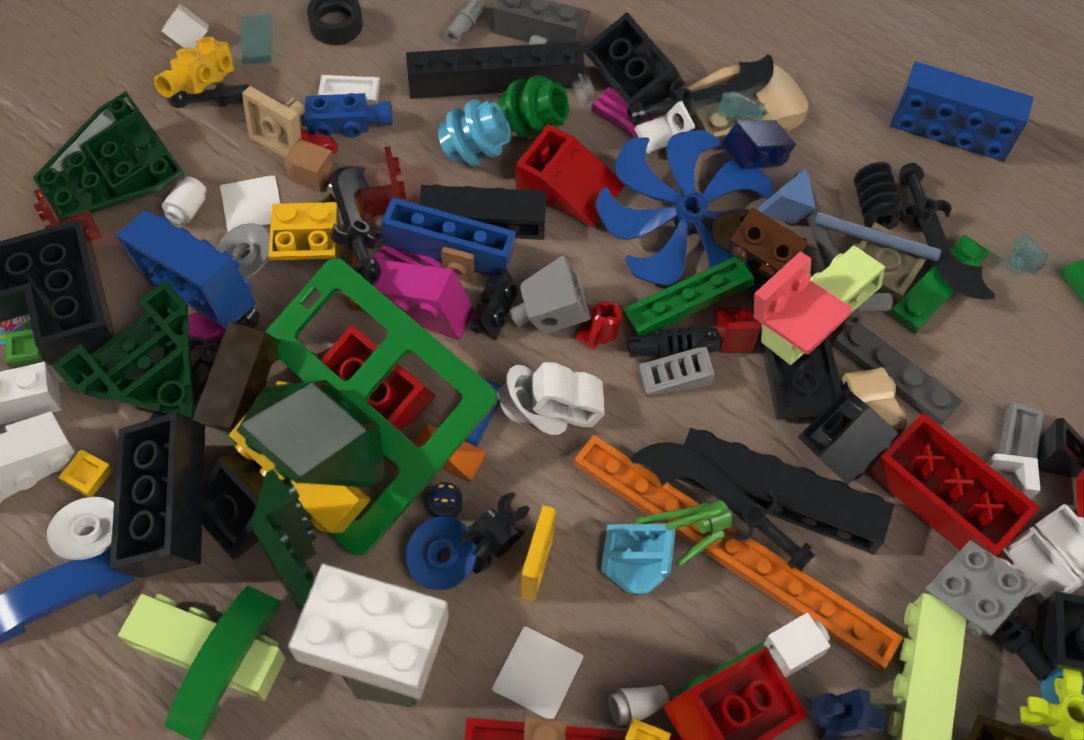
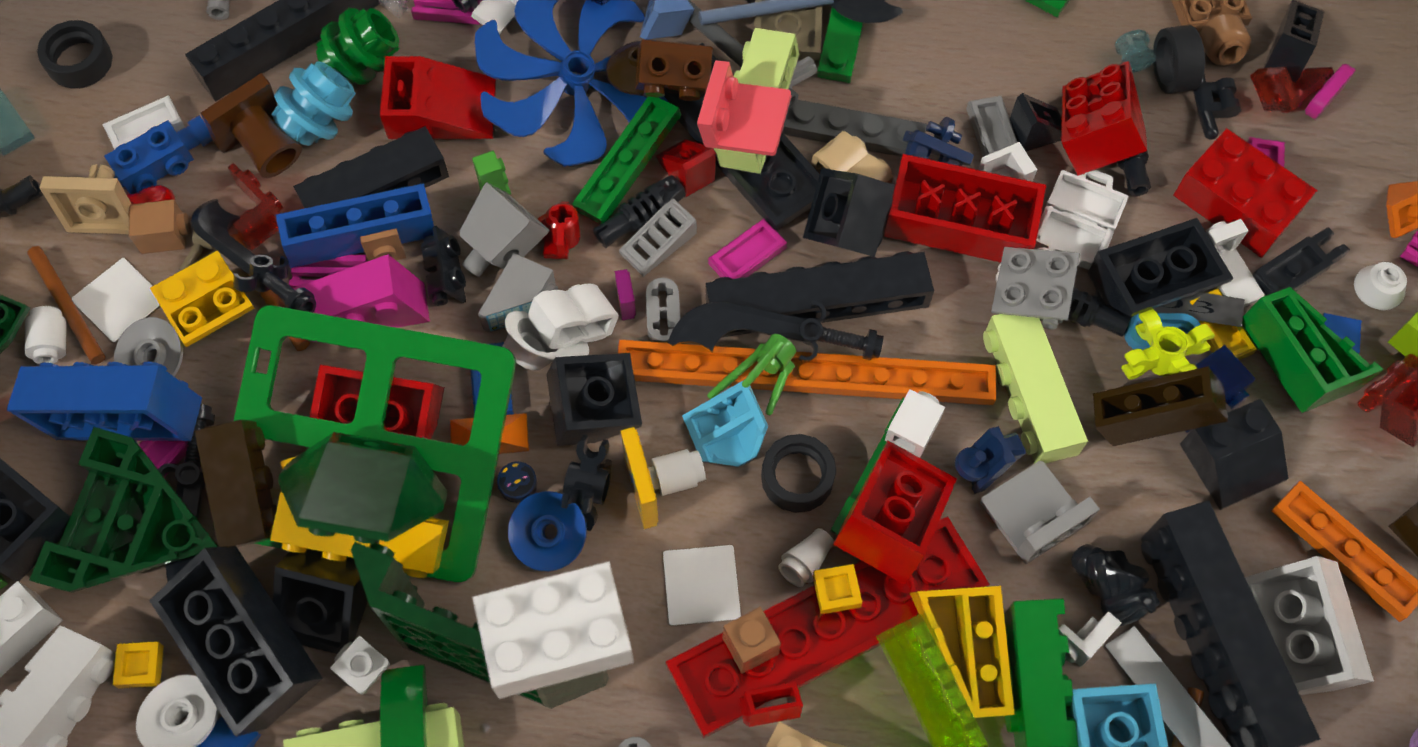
camera: 30 degrees left, 5 degrees up
none -> dark orange bar [27,246,106,364]
none -> reddish brown plant [201,73,302,178]
none -> white bracket [330,636,390,695]
none -> bright green piece [472,150,511,195]
none -> light grey slope [478,253,558,333]
none -> black slope [546,353,642,446]
none -> magenta tile [614,269,636,320]
none -> light grey beam [646,277,680,343]
none -> white brick [648,449,706,496]
none -> dark pink tile [708,218,787,279]
none -> black tyre [761,434,837,513]
none -> dark blue hips [902,117,974,166]

